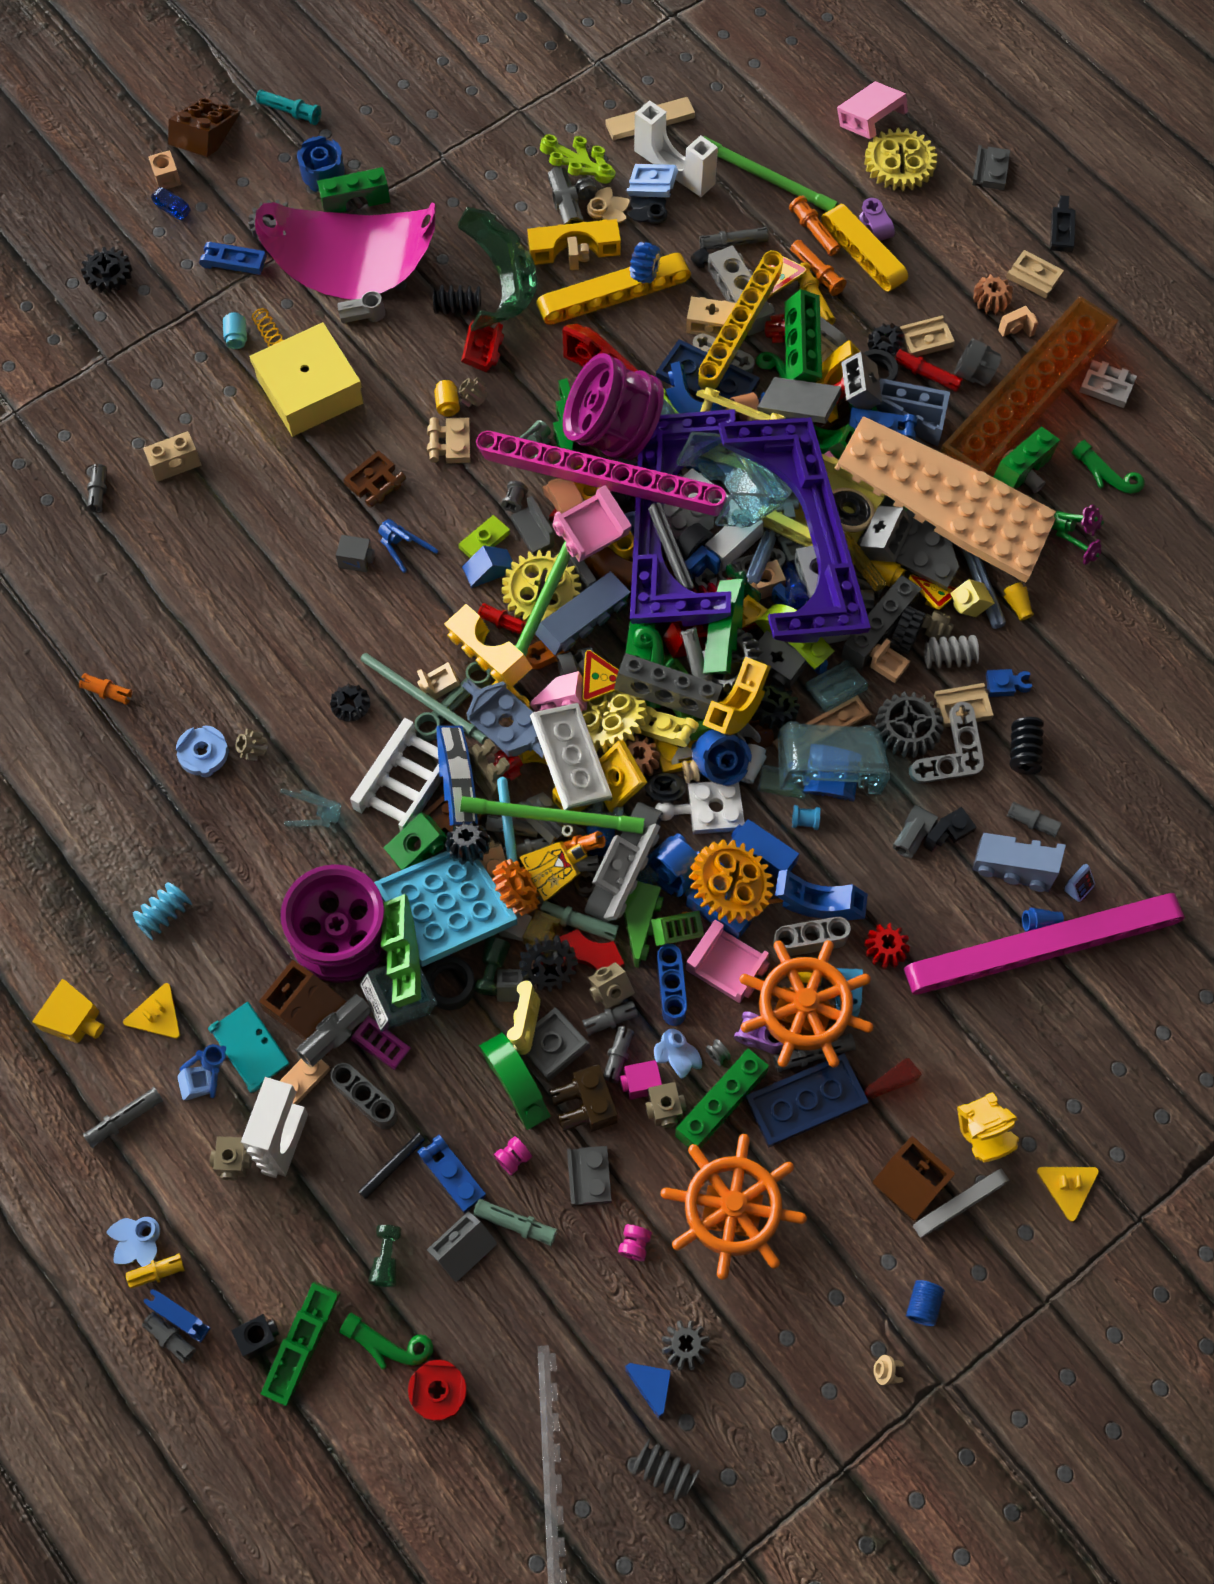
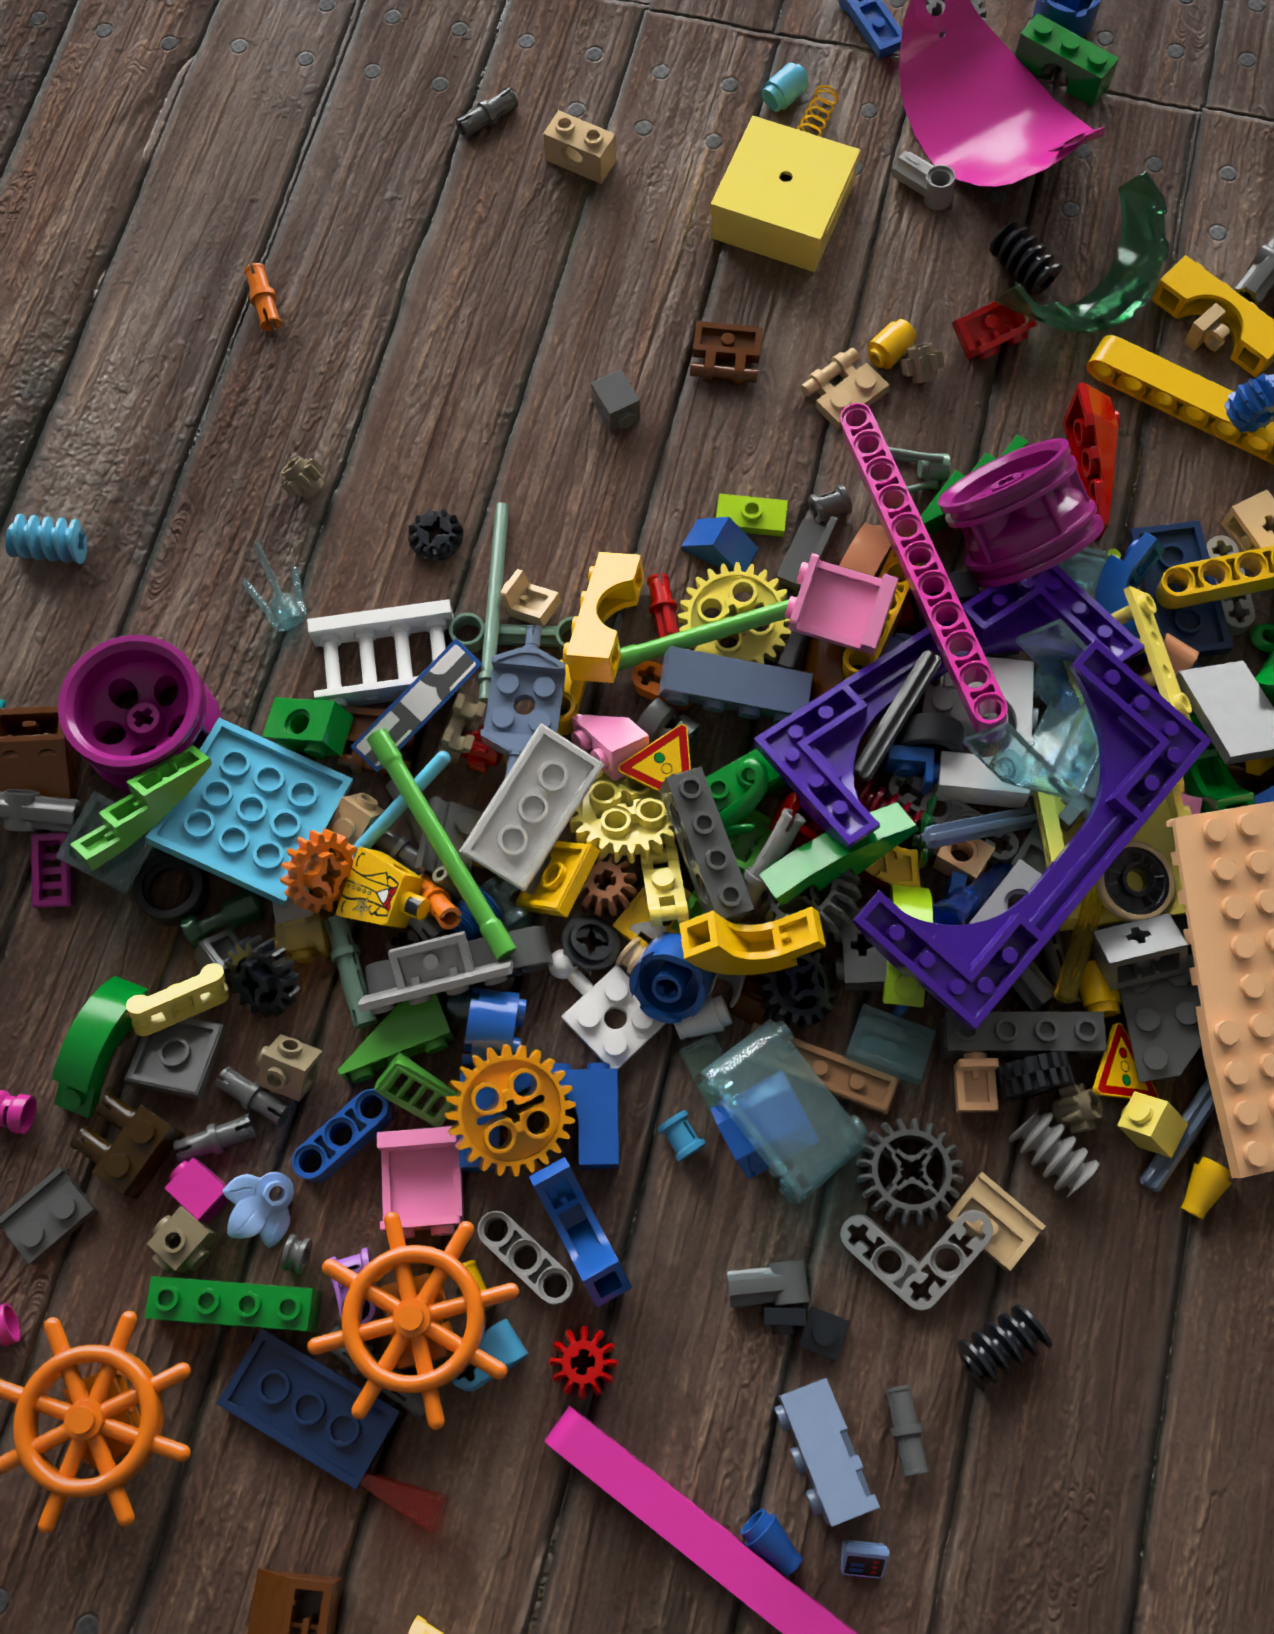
camera: 55 degrees right, 5 degrees up
light blue plate [176,726,229,777] -> none
blue plant [378,519,438,573] -> none
black gear [445,821,491,865] -> none
red tile [560,929,625,971] -> none
blue plate [986,669,1032,697] -> none

